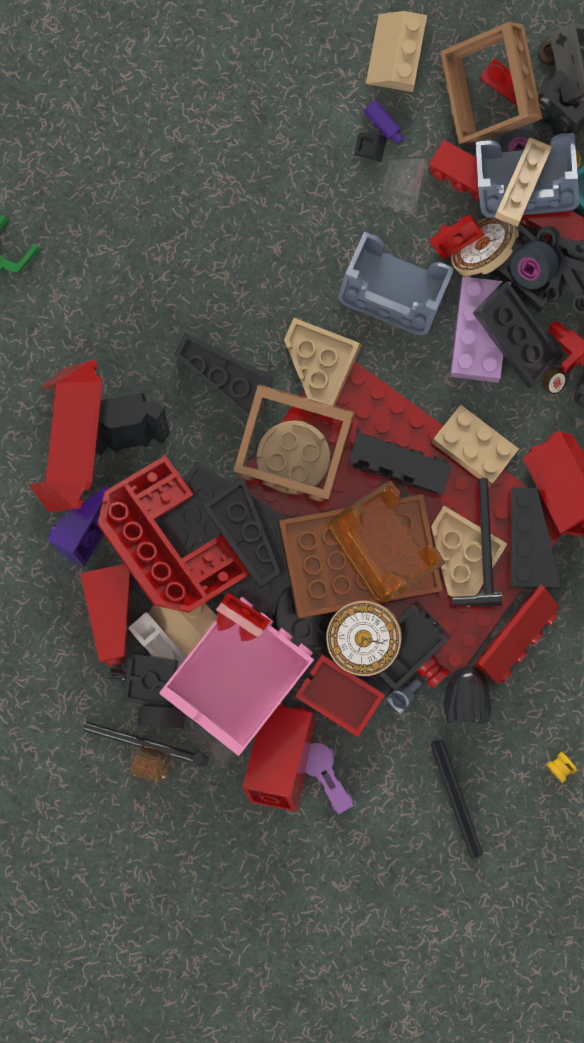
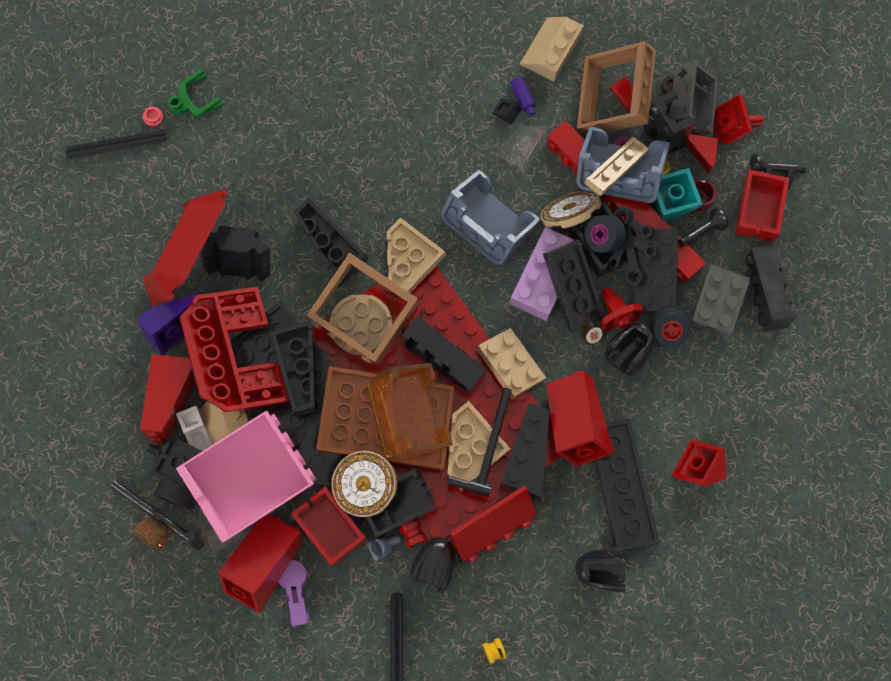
camera: 15 degrees right, 10 degrees down
red tile [216,593,271,642] -> none
red tile [430,215,485,259] -> none

